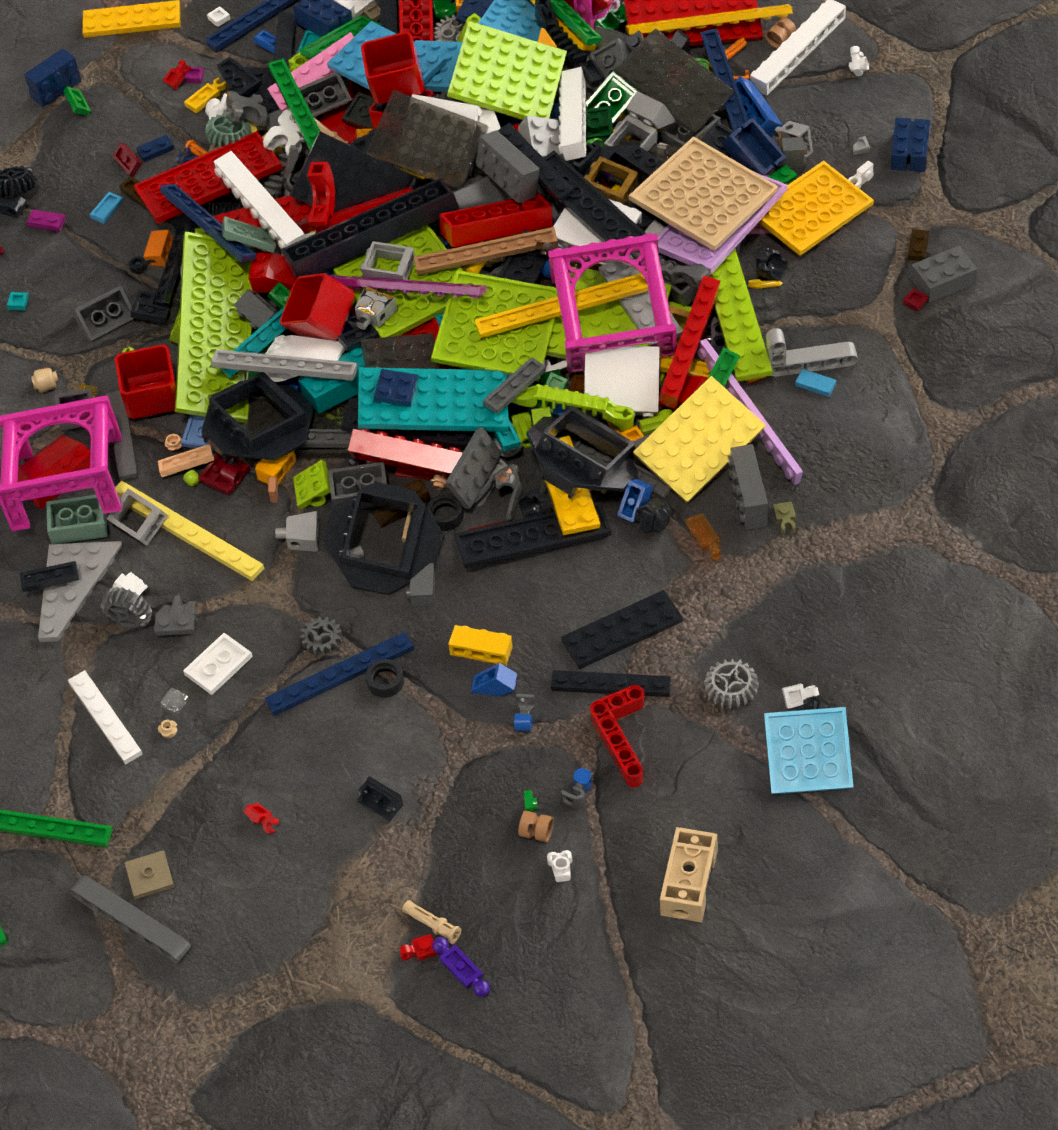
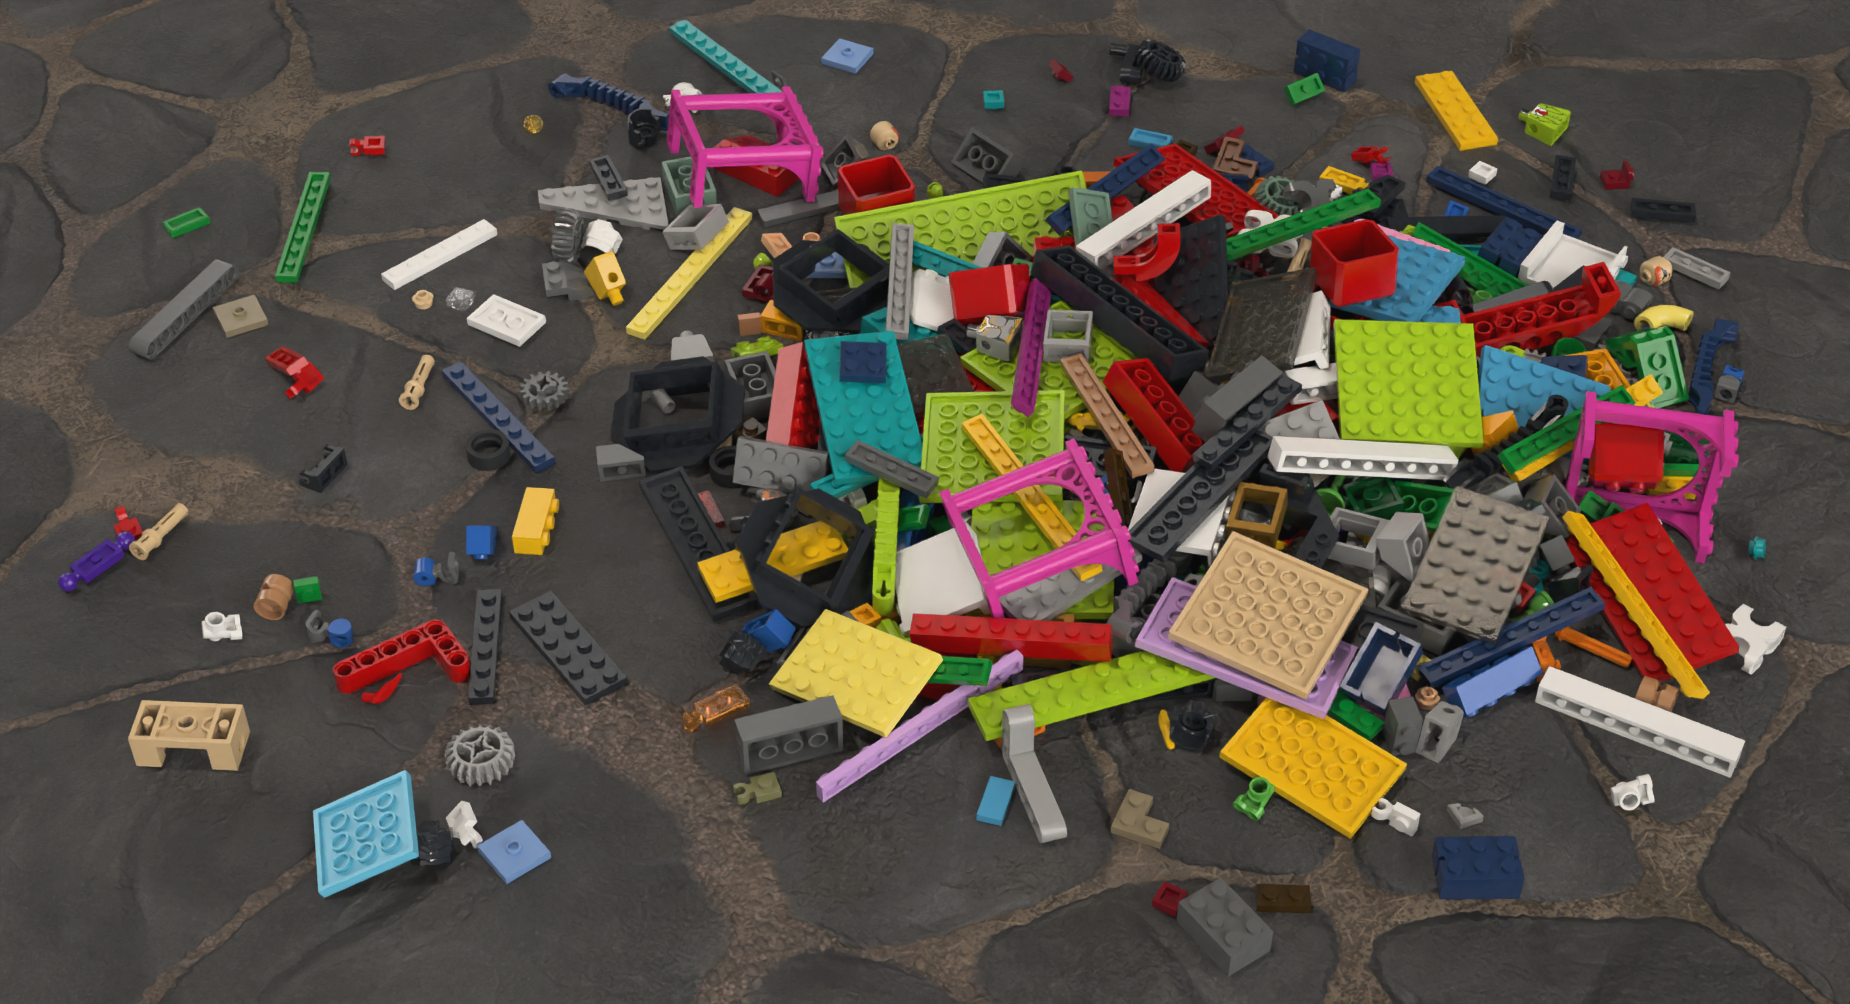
camera: 75 degrees right, 10 degrees down
none -> red plate [264,346,309,376]
none -> red bar [362,673,402,704]
none -> tan pin [399,355,435,410]
none -> medium blue plate [477,820,551,884]
none -> yellow torso [584,251,626,306]
none -> dark tan plate [1111,789,1169,849]
none -> reddish brown plate [1213,136,1258,183]
none -> bright green plate [1232,777,1275,822]

